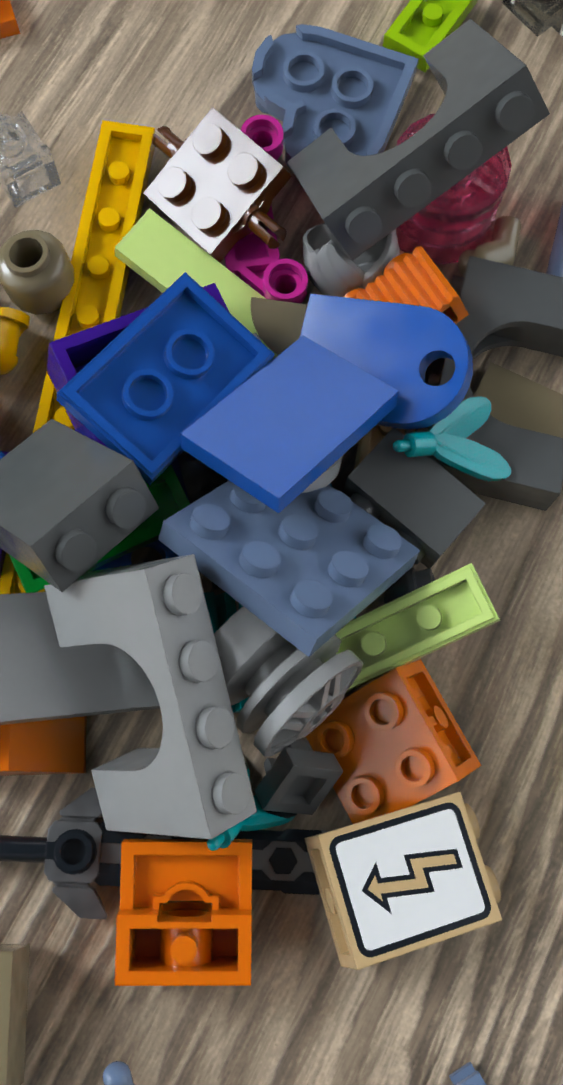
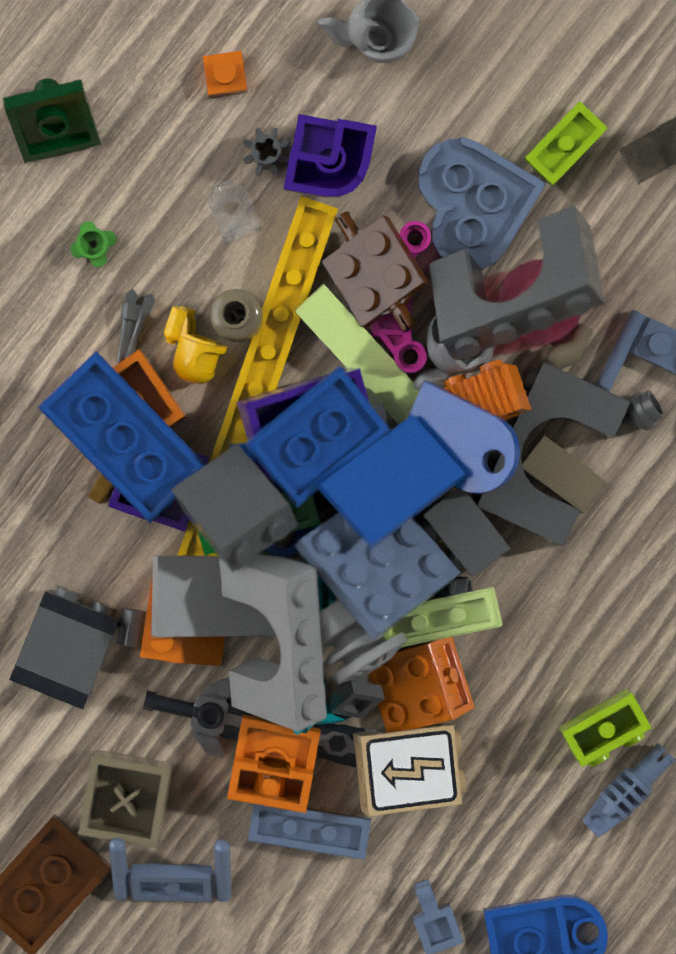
camera: 15 degrees right, 15 degrees up
dark tan tile [251,297,307,355] -> none
teal piece [393,396,511,482] -> none
none -> dark grey gear [243,128,290,177]
none -> sand blue plate [248,804,371,860]
none -> dark purple brick [283,114,377,198]

